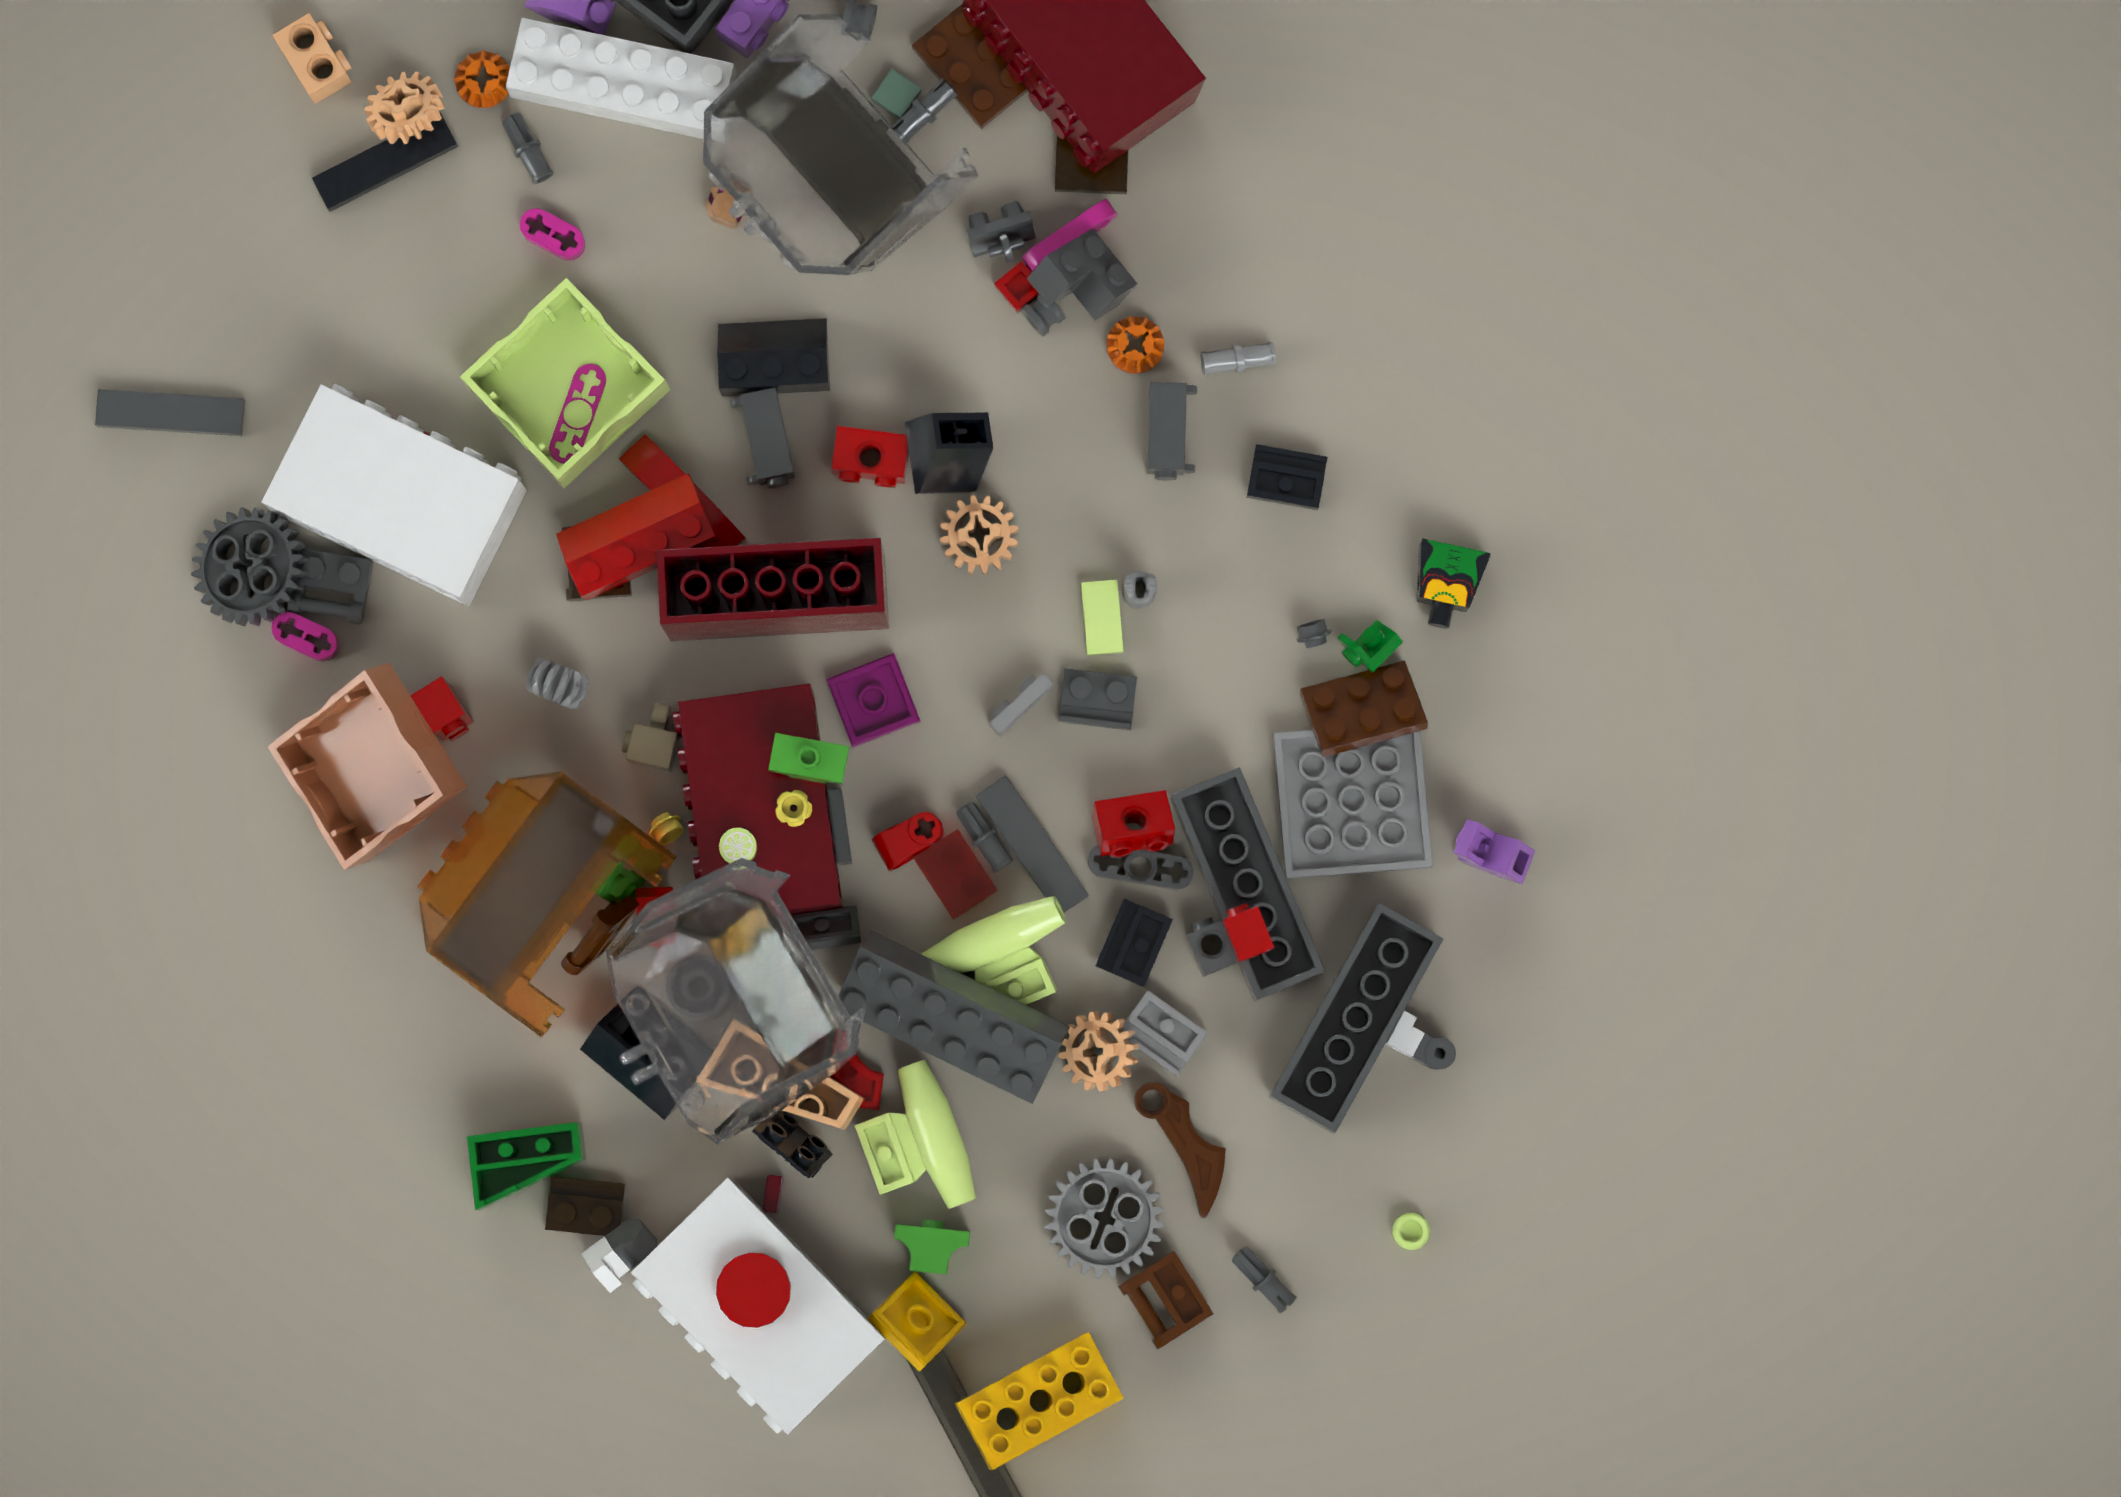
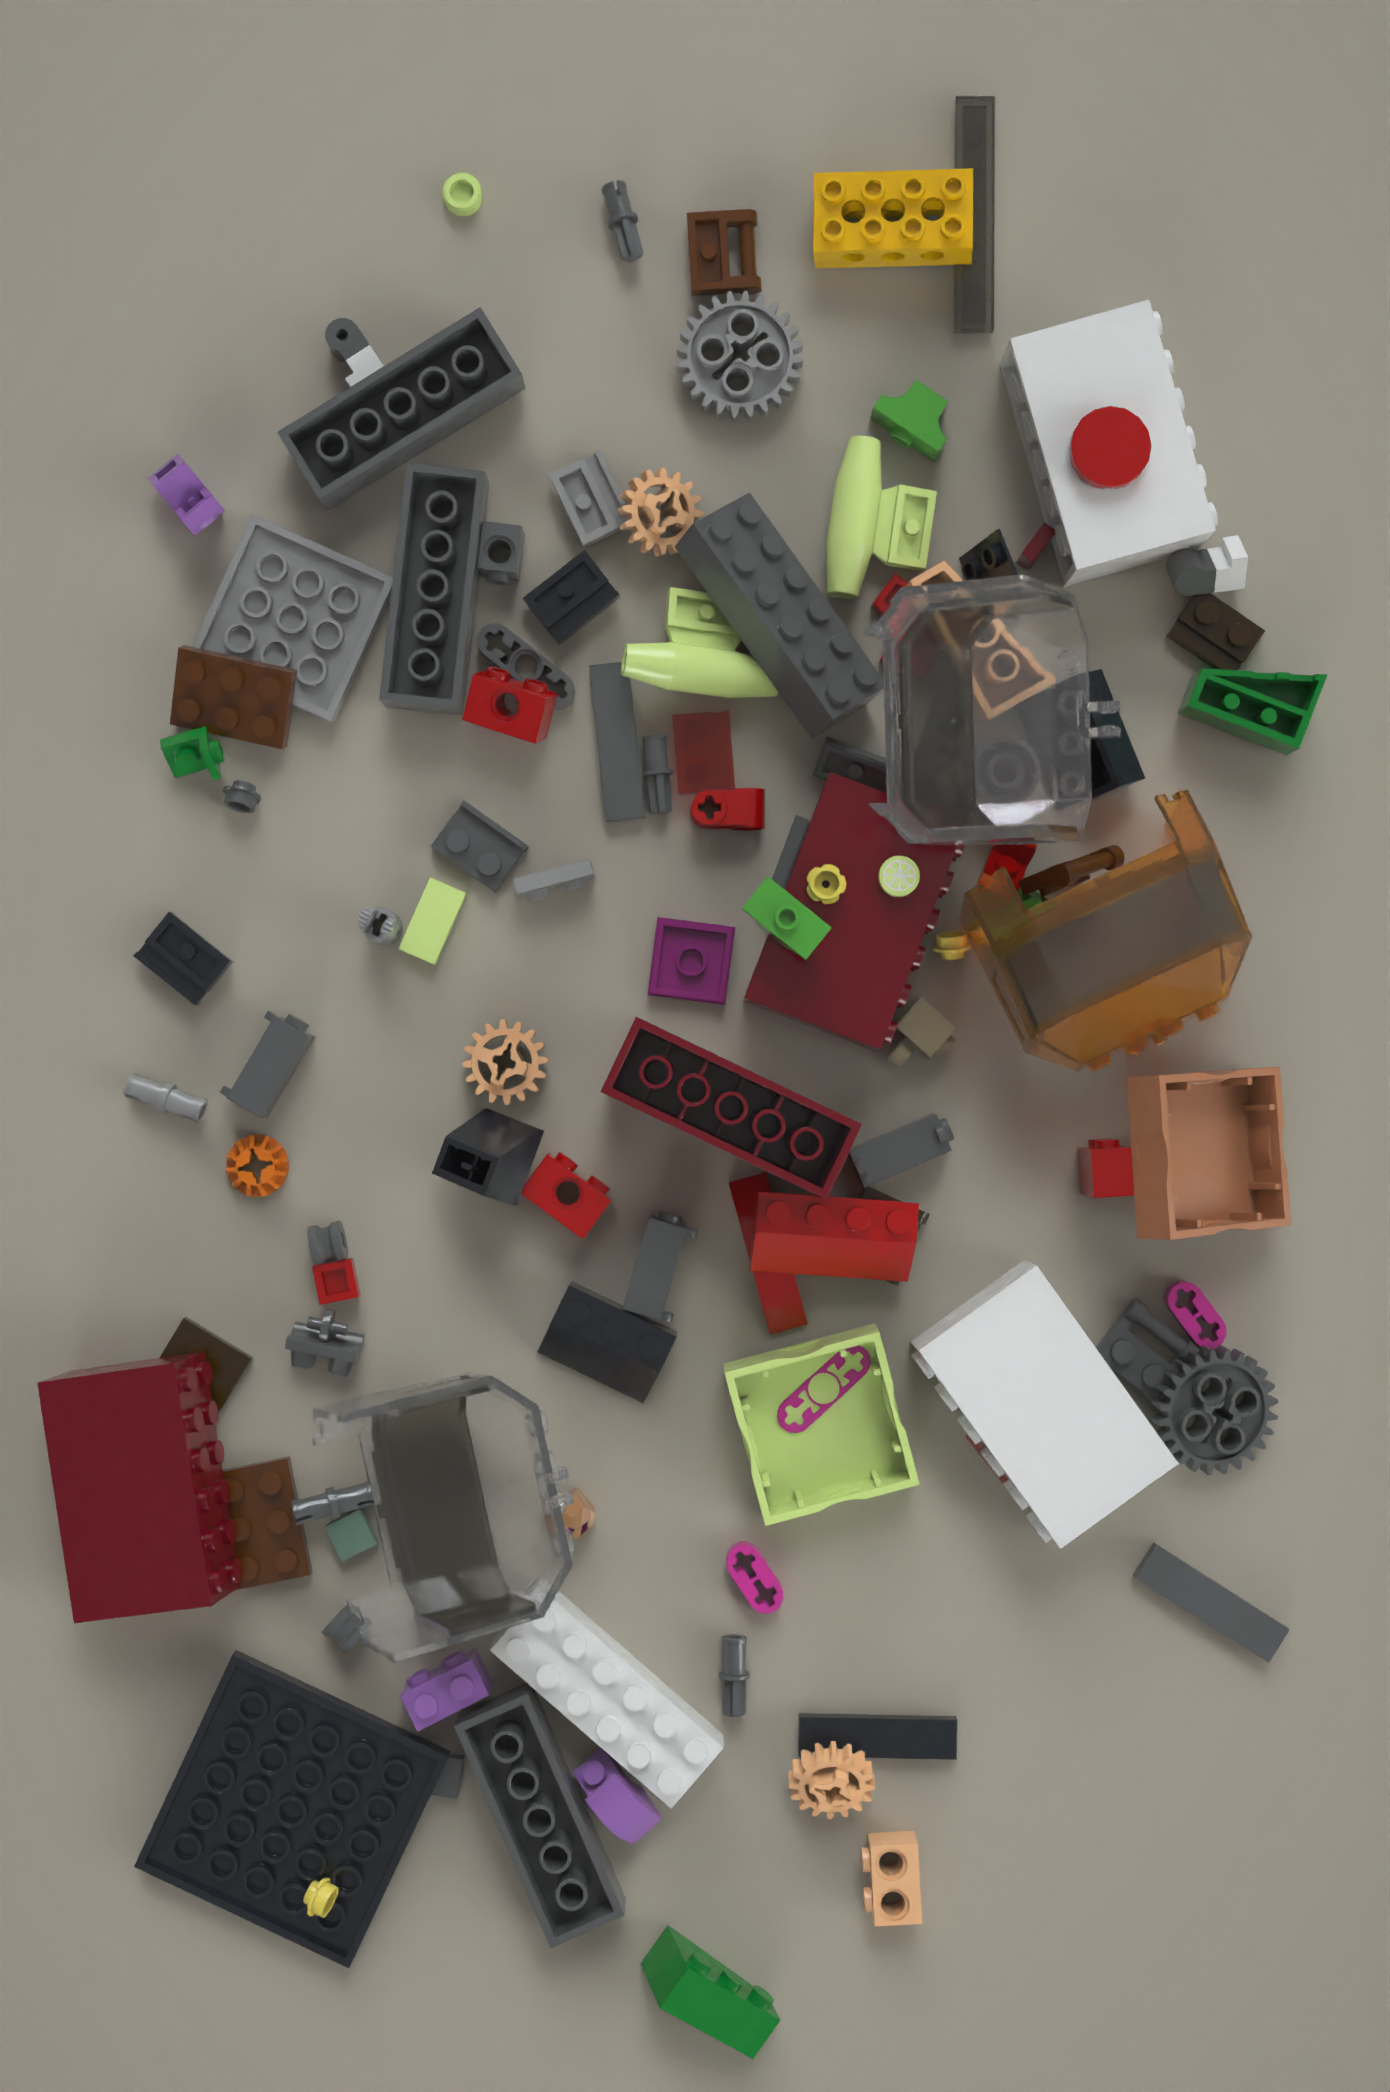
camera: 150 degrees left, 5 degrees up
orange gear [454,50,510,108] -> none
light grey gear [525,658,590,710] -> none
yellow plate [867,1271,967,1372] -> none
dark pink beam [1022,199,1118,272] -> none
dark grey brick [1027,228,1138,320] -> none
reddish brown piece [1134,1082,1226,1218] -> none
red brick [1222,903,1275,963] -> none
torso [1417,538,1491,629] -> none
none -> dark grey brick [848,1113,954,1188]

